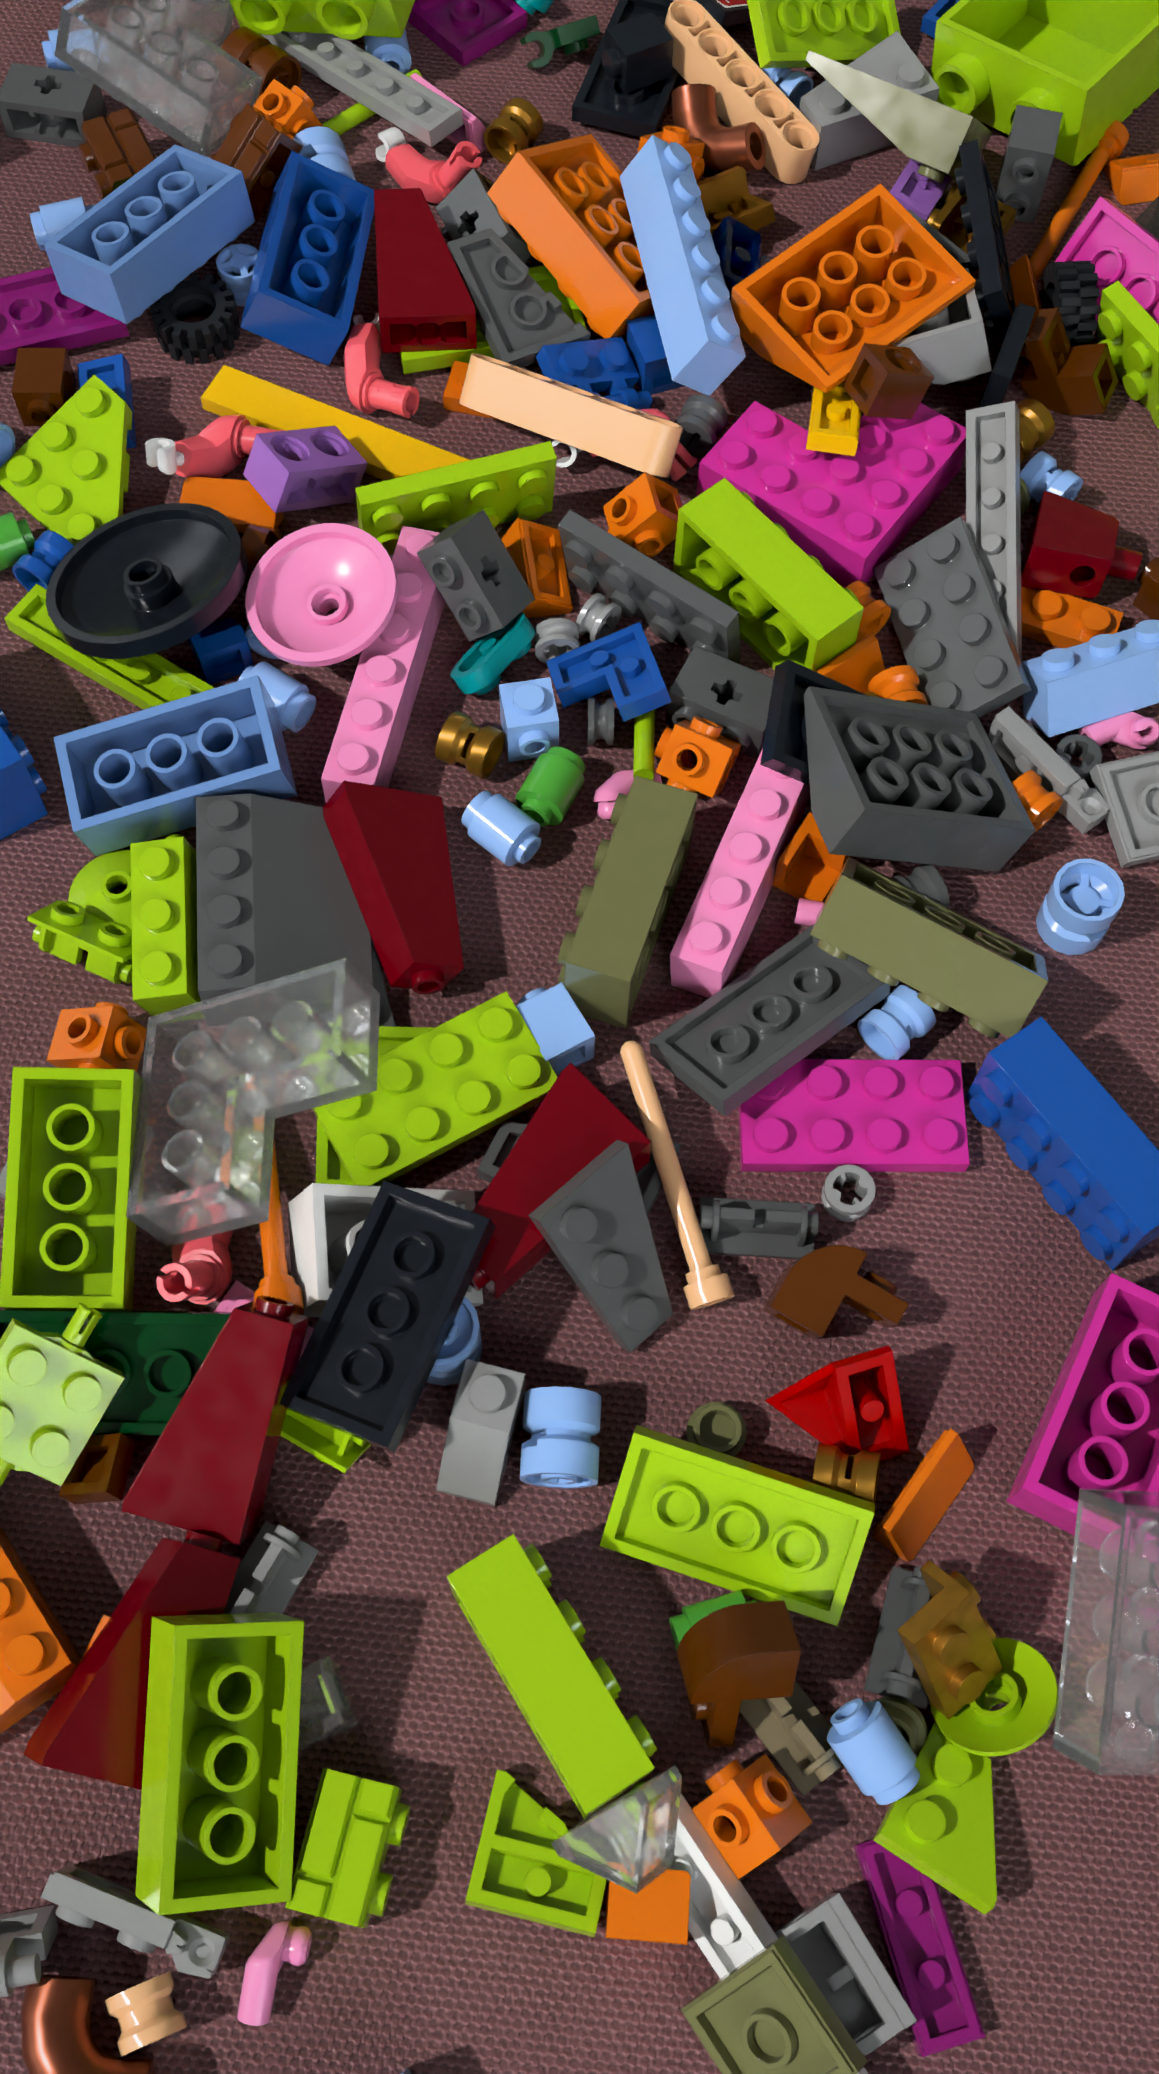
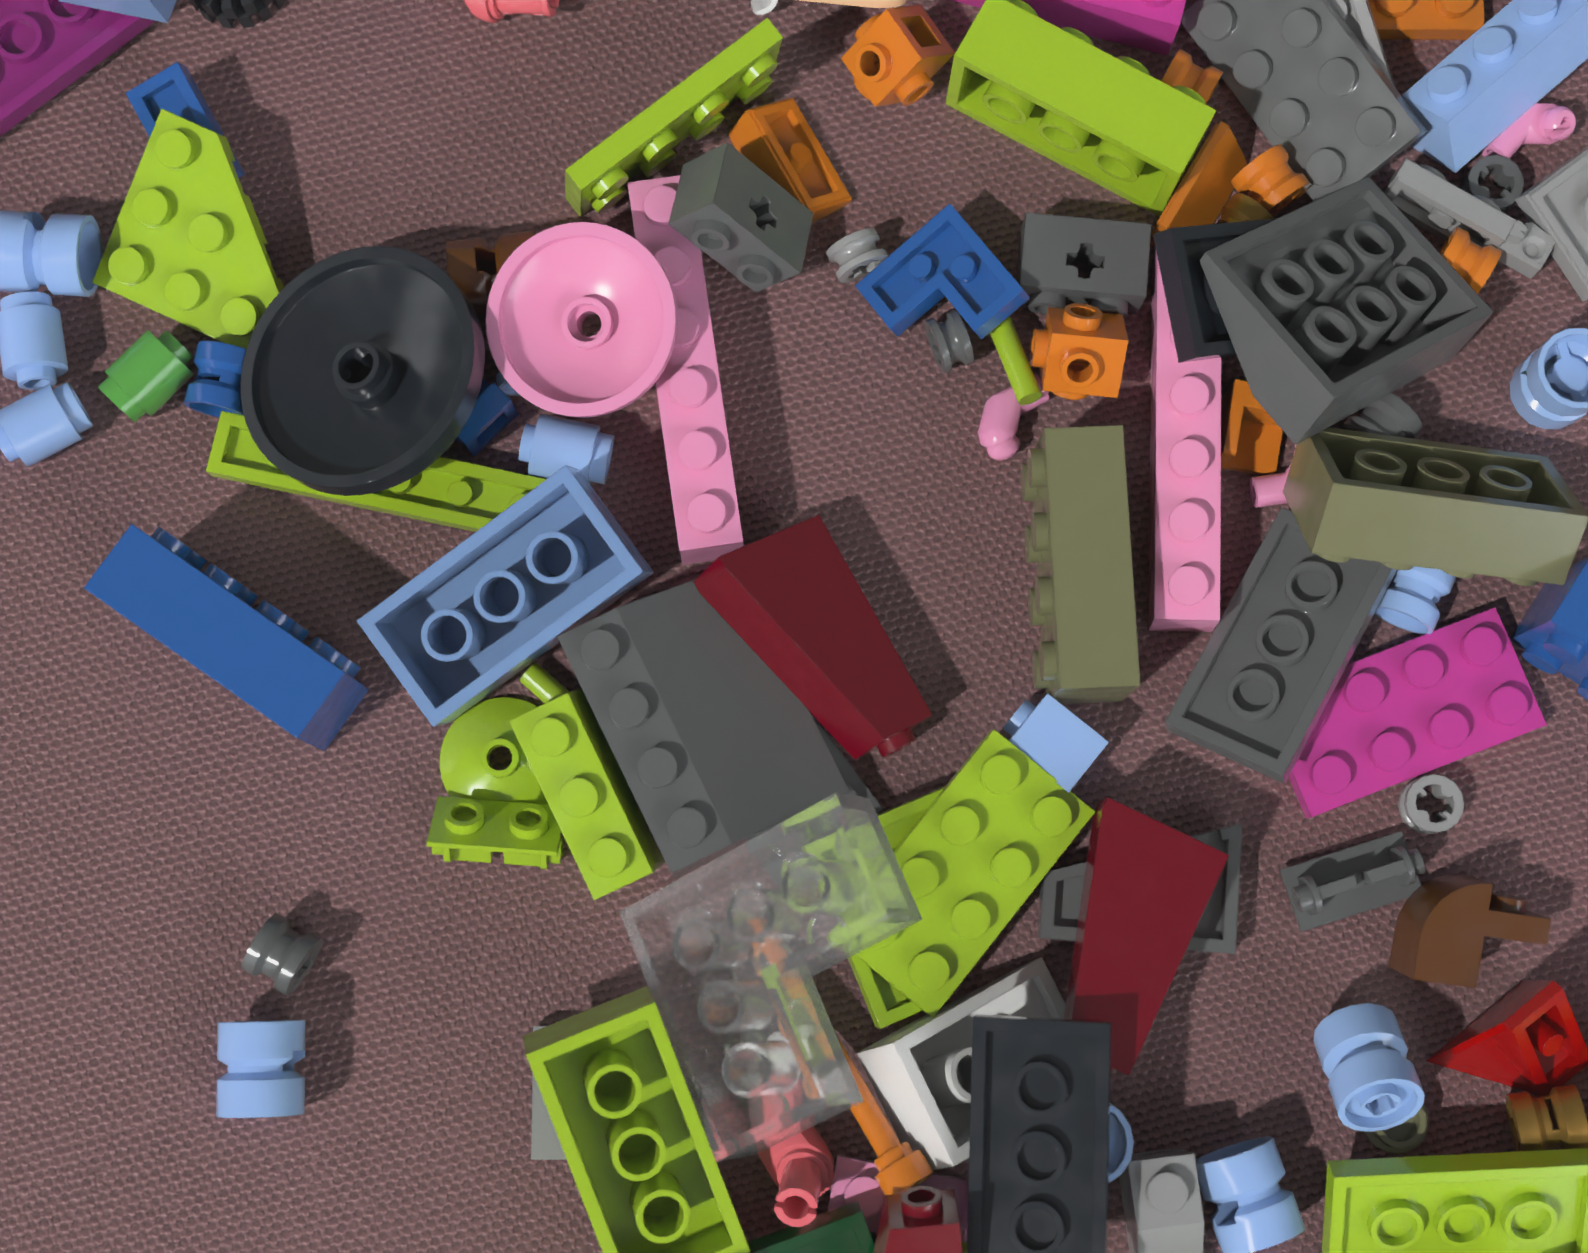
camera: 20 degrees left, 15 degrees up
reddish brown brick [12,348,77,427] -> none
orange brick [46,1002,148,1072] -> none
coral arm [145,415,286,478] -> none
orange slope [179,476,283,533] -> none
yellow tile [200,365,469,480] -> none
medium lavender brick [243,426,368,513] -> none
pearl gold wheel [435,711,505,779] -> none
teal plate [450,612,535,695] -> none
light blue brick [461,791,541,866] -> none
light blue brick [499,677,559,762] -> none
bright green brick [515,746,585,827] -> none
dark grey wing [528,1140,673,1353] -> none
dark grey plate [558,510,741,663] -> none
light grey bush [576,593,622,642] -> none
light nougat piece [620,1040,735,1310] -> none
none -> light blue wheel [1313,1003,1425,1132]

